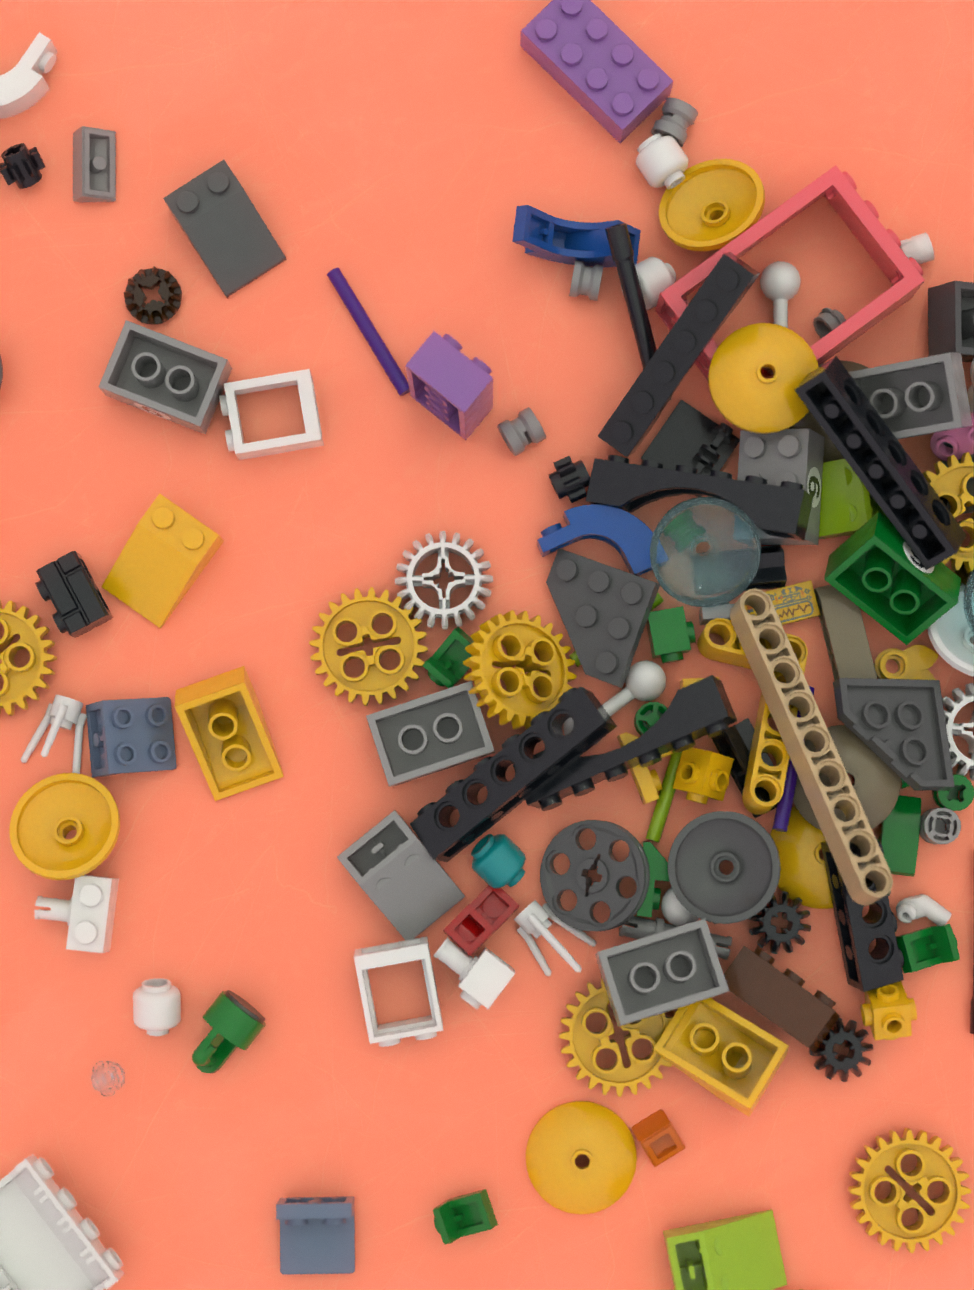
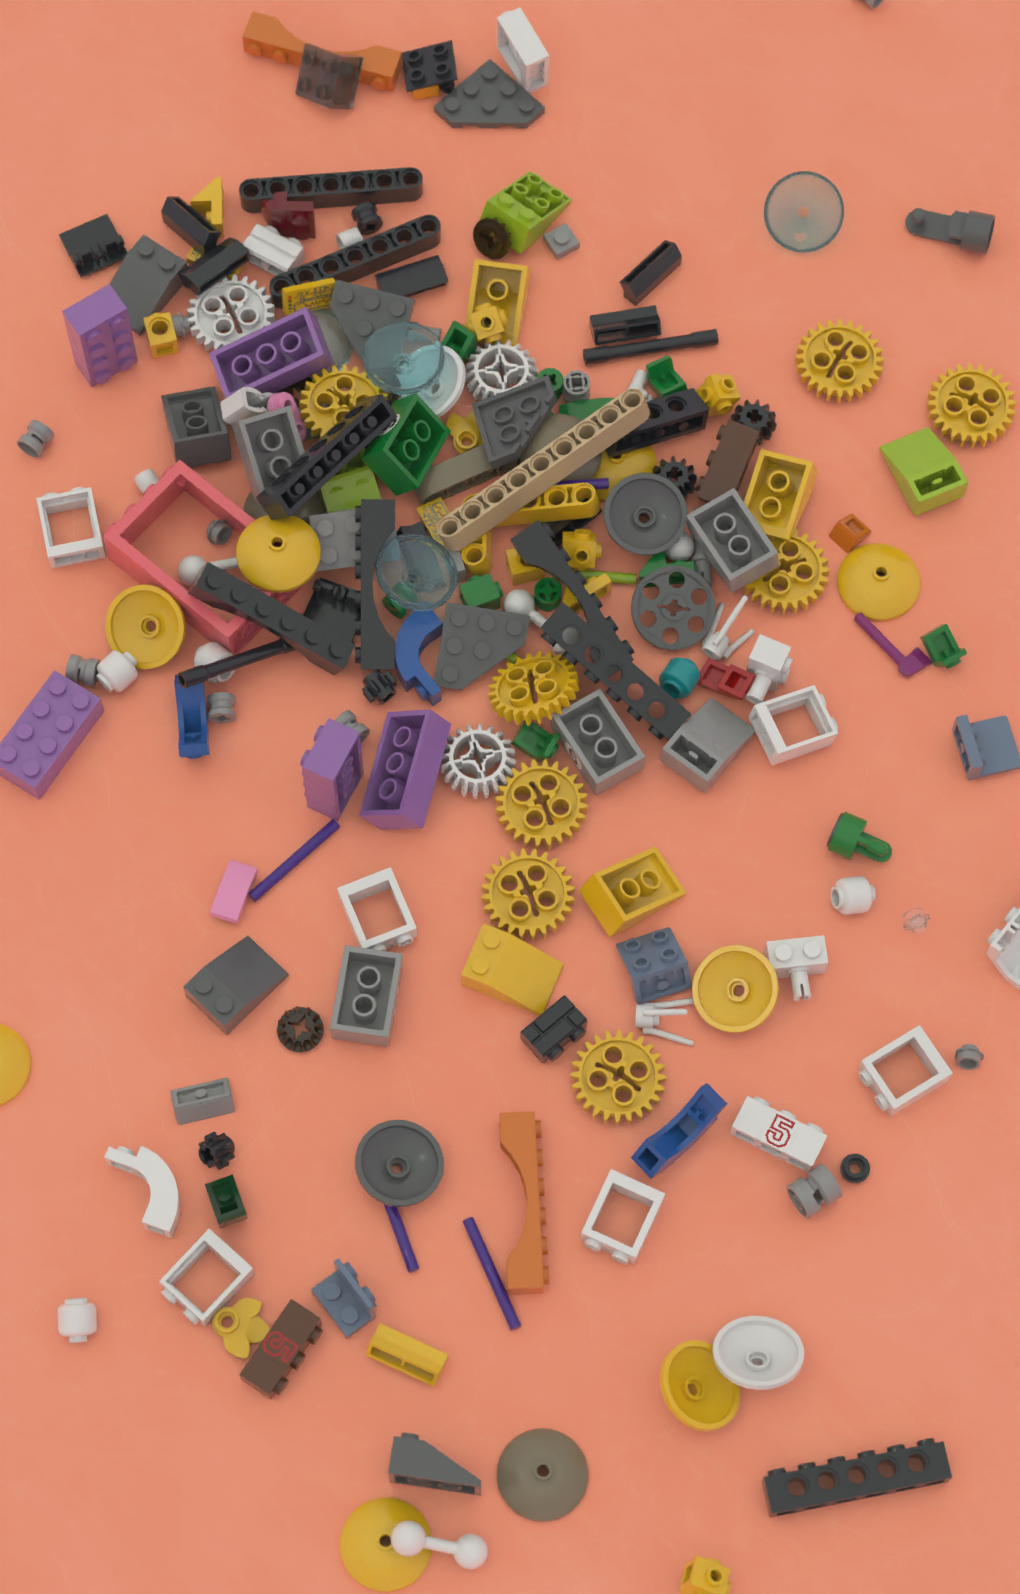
camera: 105 degrees left, 15 degrees down
none -> white window [36,487,106,569]
none -> bright pink slope [210,860,258,924]
none -> medium lavender brick [359,709,451,830]
none -> yellow gear [481,848,575,941]
none -> magenta piece [854,613,932,678]

